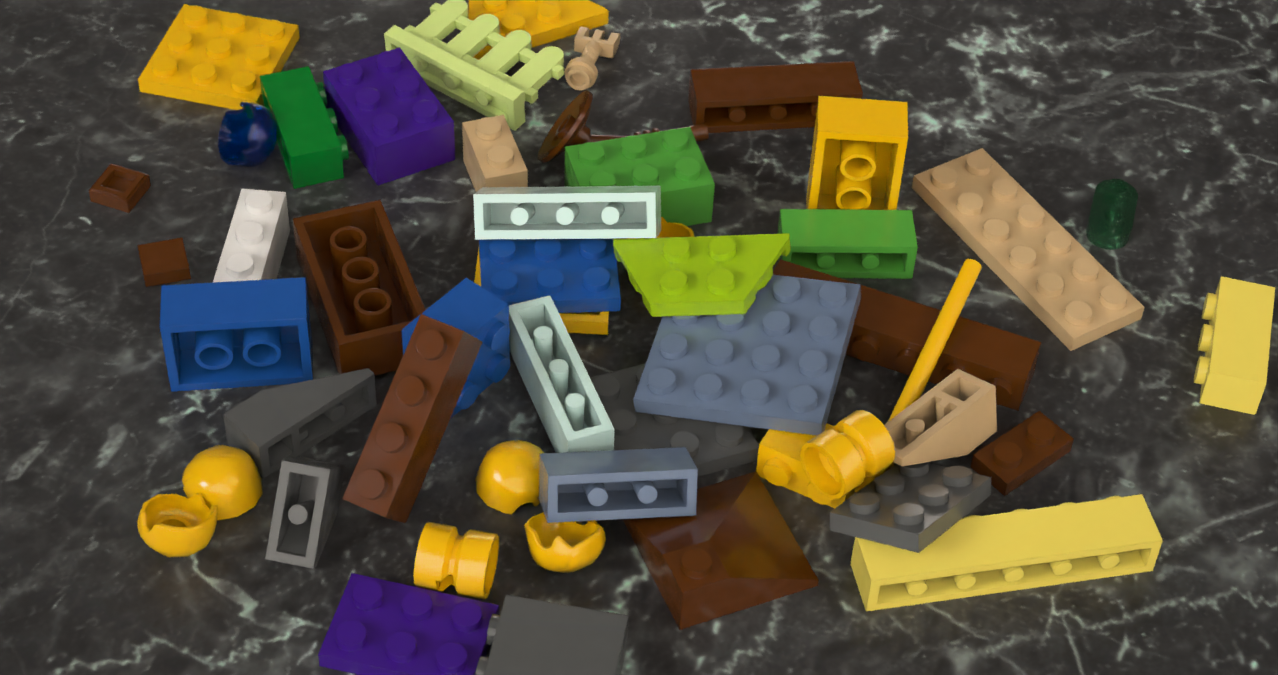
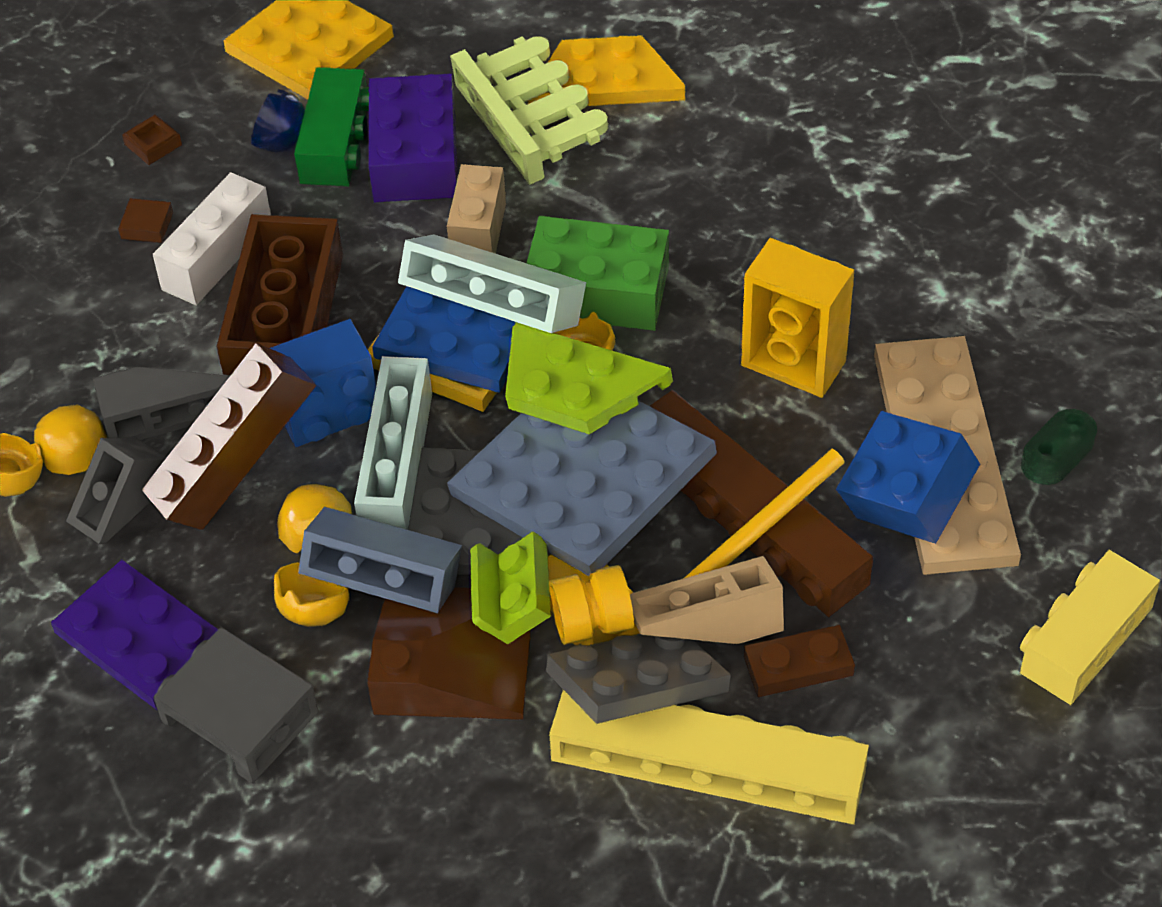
camera: 30 degrees right, 5 degrees up
blue brick [160,277,313,392] -> none
yellow wheel [414,522,499,599] -> none
reddish brown dish [538,90,709,163] -> none
tan hinge [564,27,620,90] -> none
reddish brown brick [688,61,863,133] -> none
bright green brick [777,209,918,279] -> none
none -> lime bracket [470,531,551,644]
none -> blue brick [836,411,980,544]

